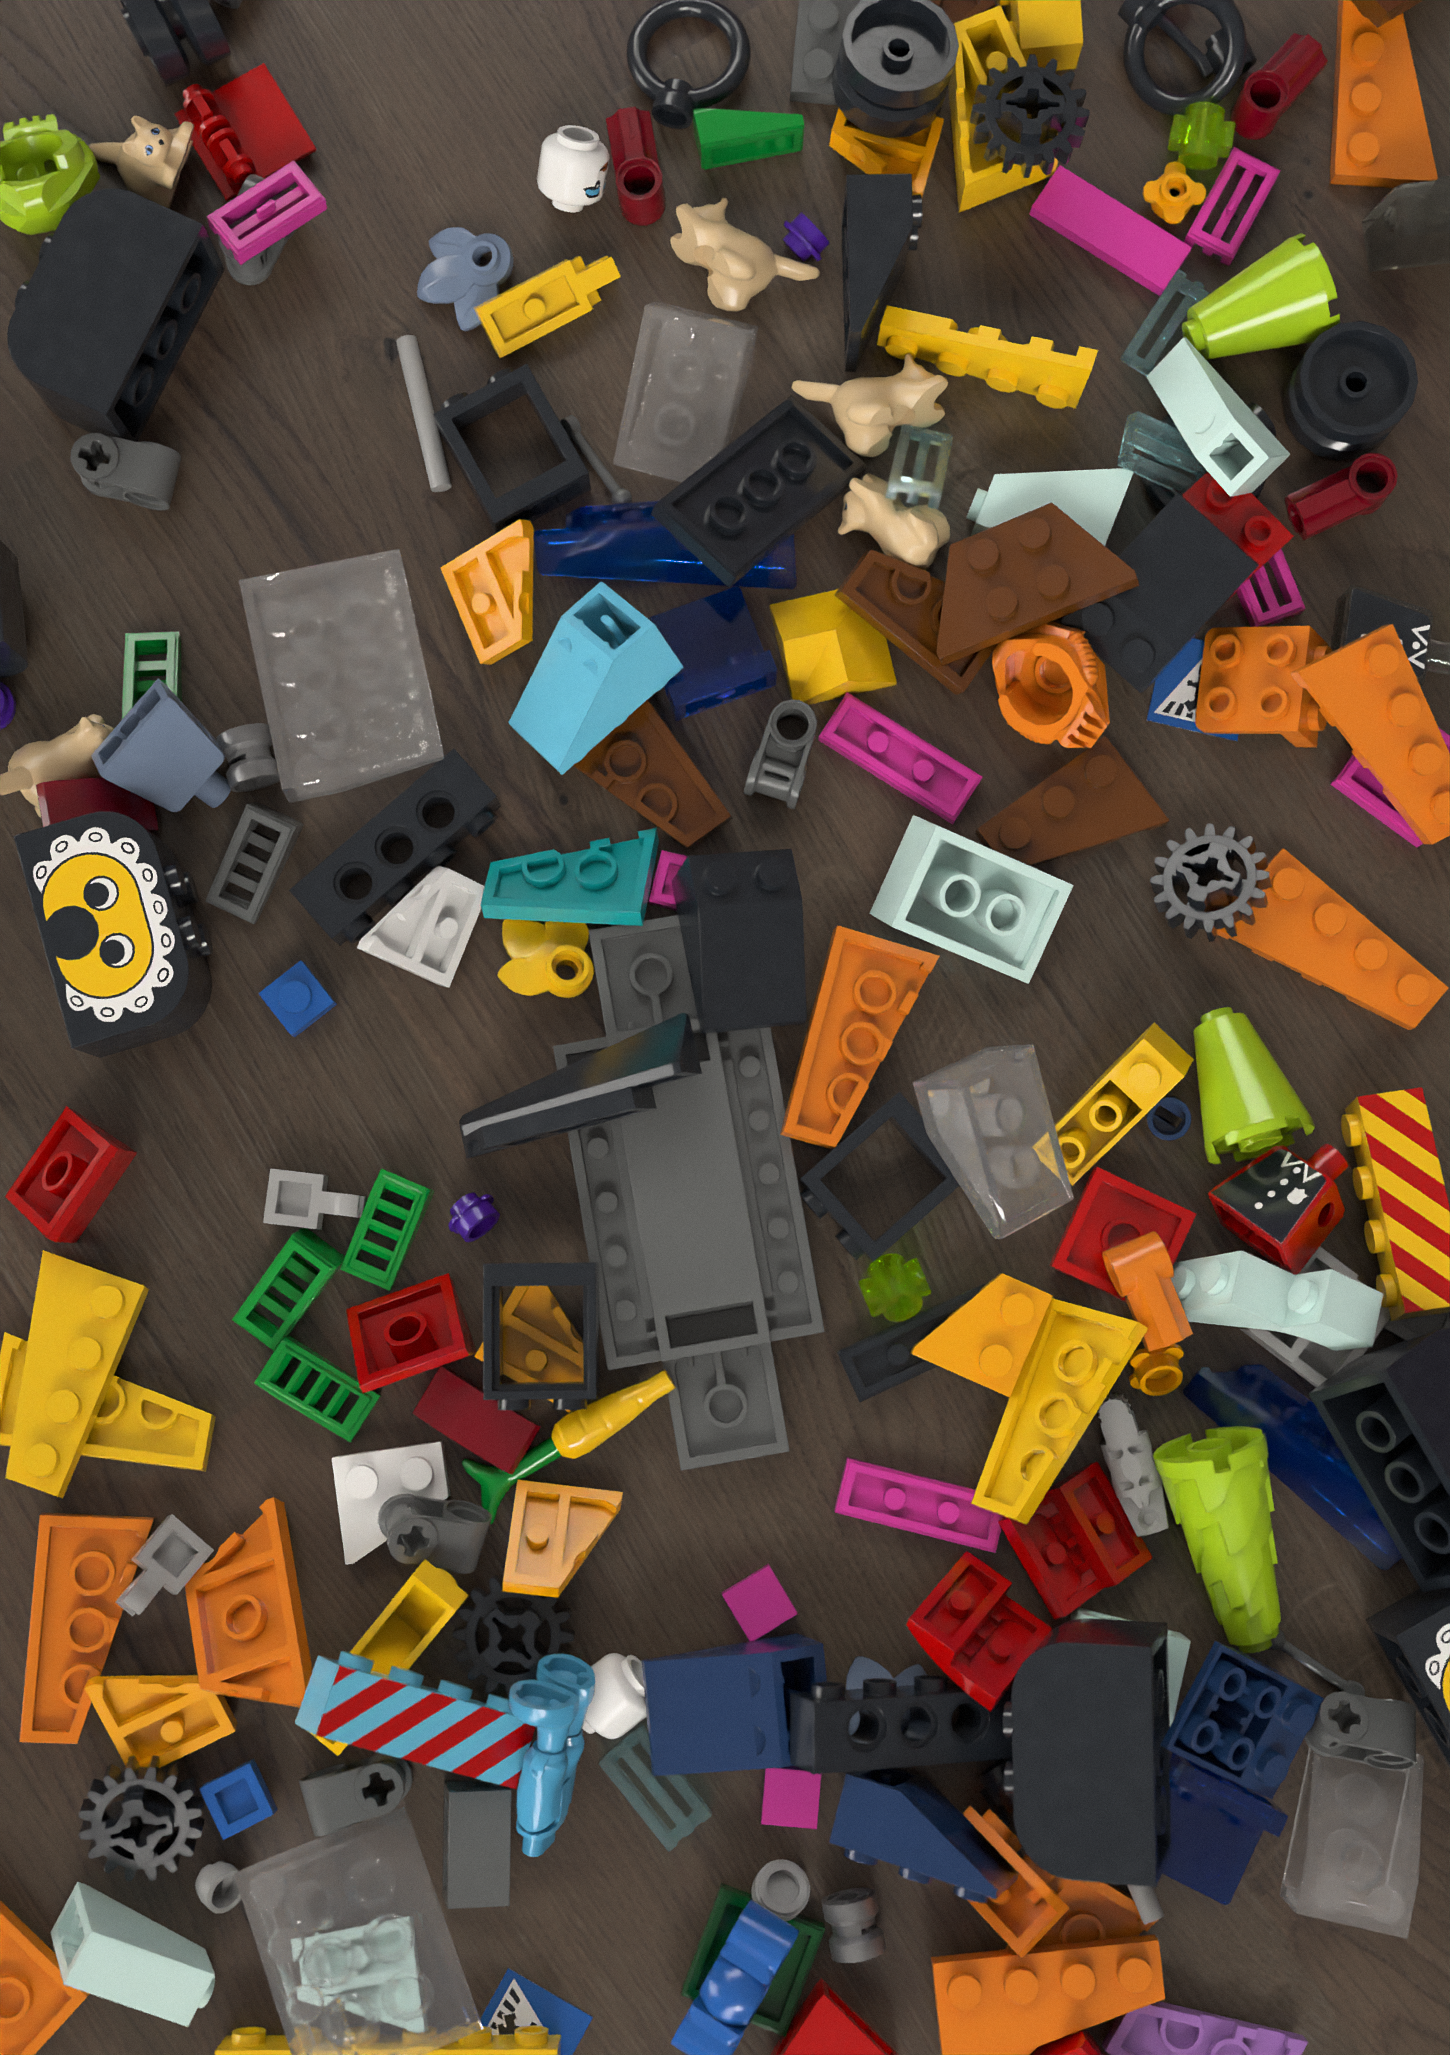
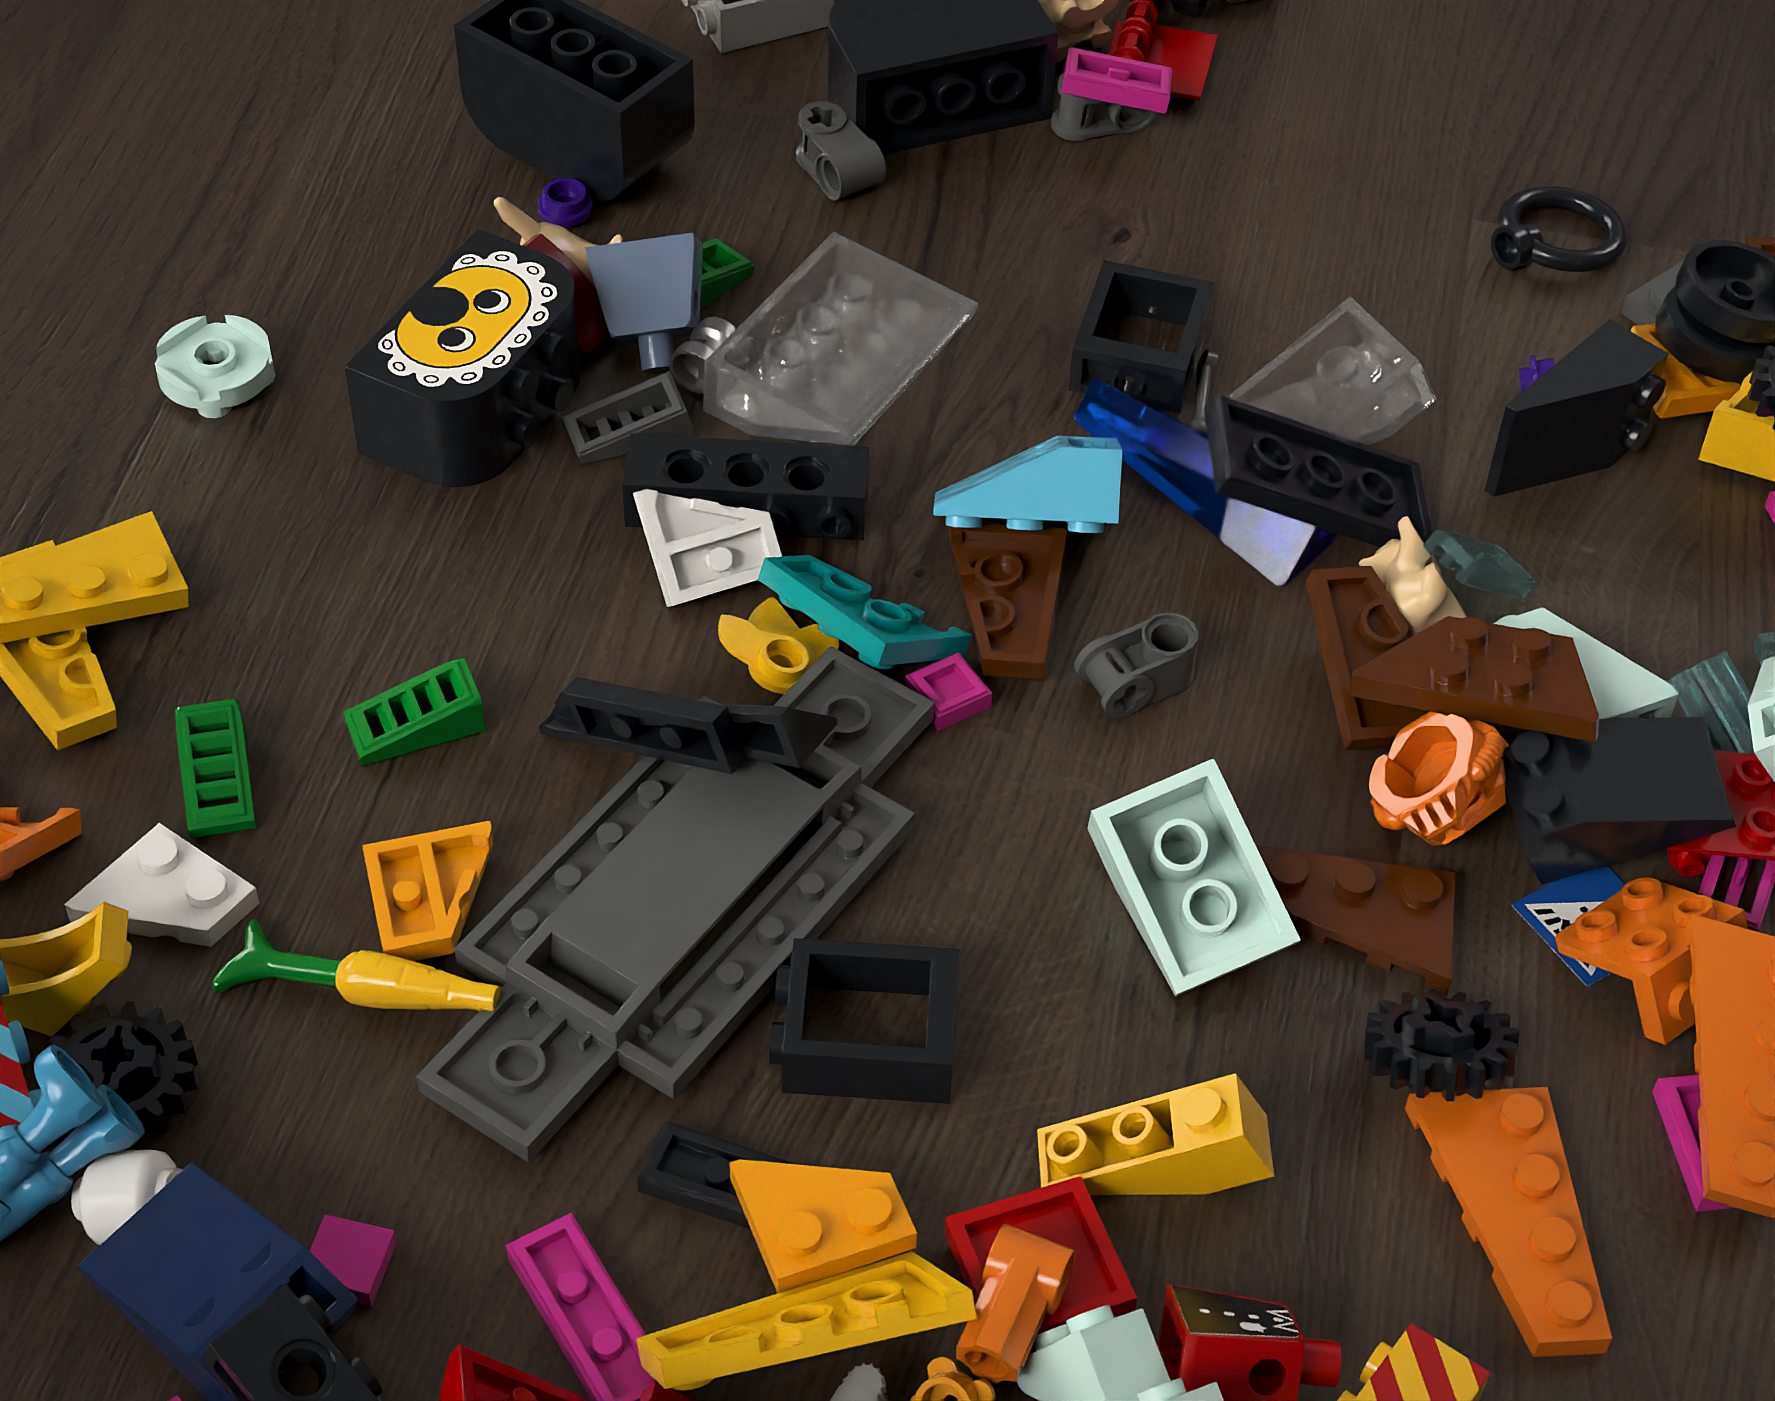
camera: 45 degrees right, 35 degrees down
red slope [5,1106,137,1243] -> none
green slope [232,1228,345,1351] -> none
blue plate [258,960,337,1037] -> none
light grey plate [263,1168,366,1230] -> none
red slope [346,1273,477,1393] -> none
dark grey piece [378,1493,492,1574] -> none
light grey bar [396,335,452,492] -> none
dark red slope [412,1366,541,1475] -> none
sand blue plate [417,227,513,331] -> none
light orange wing [441,519,534,665] -> none
dark purple plate [448,1192,500,1242] -> none
yellow hinge [474,255,621,358] -> none
black window [483,1262,600,1410] -> none
light orange wing [502,1480,623,1598] -> none
white head [537,125,610,212] -> none
clear light blue tile [598,1724,712,1852] -> none
dark red piece [606,106,666,226] -> none
clear blue bracket [647,587,777,721] -> none
tan animal [670,198,820,312] -> none
black slope [671,849,807,1034] -> none
green slope [693,109,804,170] -> none
yellow slope [769,589,897,705] -> none
orange wing [780,925,940,1150] -> none
tan animal [792,353,948,457] -> none
dark pink tile [818,692,983,825] -> none
clear neon green gear [858,1253,931,1322] -> none
yellow wing [877,305,1098,409] -> none
clear slope [913,1044,1074,1239] -> none
dark blue hinge [1146,1095,1191,1141] -> none
lime cone [1193,1007,1315,1164] -> none

